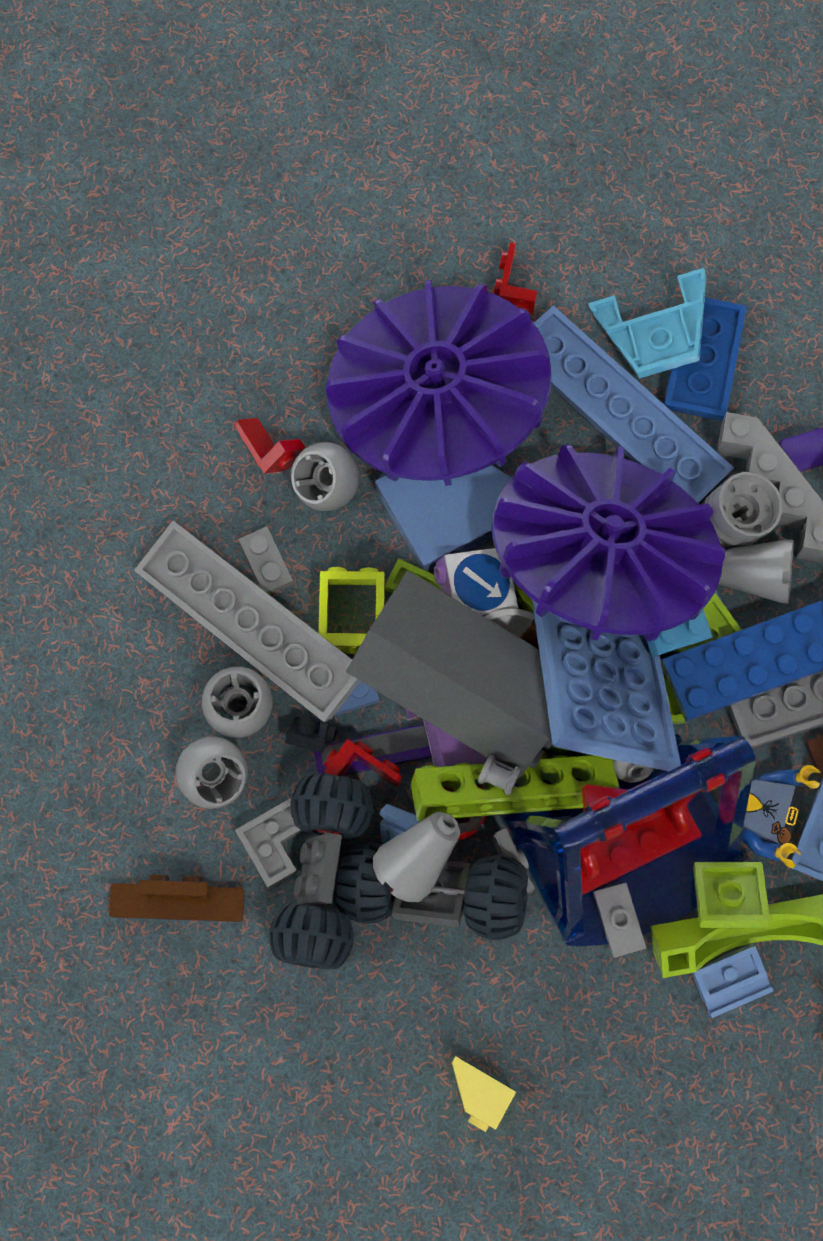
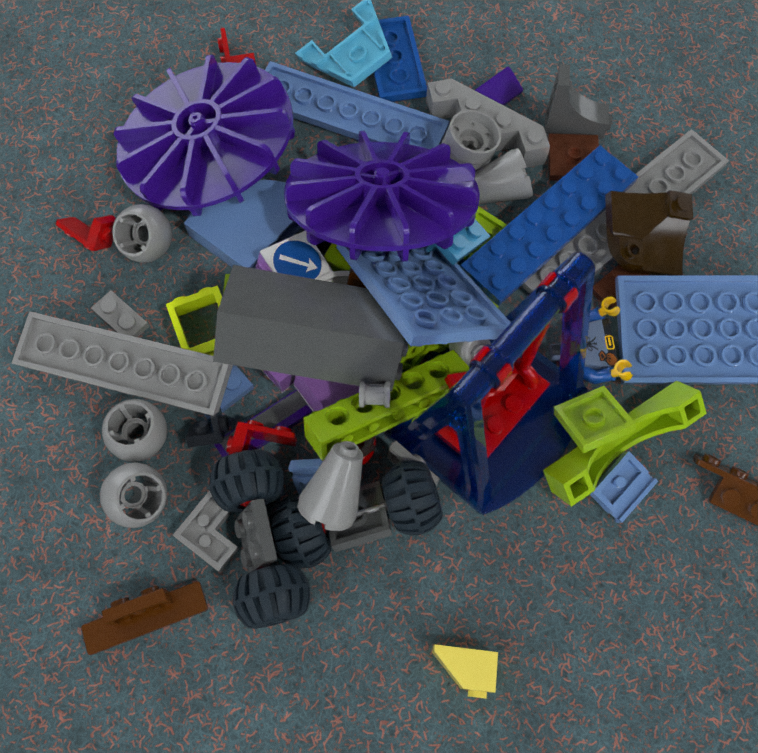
camera: 25 degrees left, 5 degrees down
light grey plate [593,883,646,958] -> none

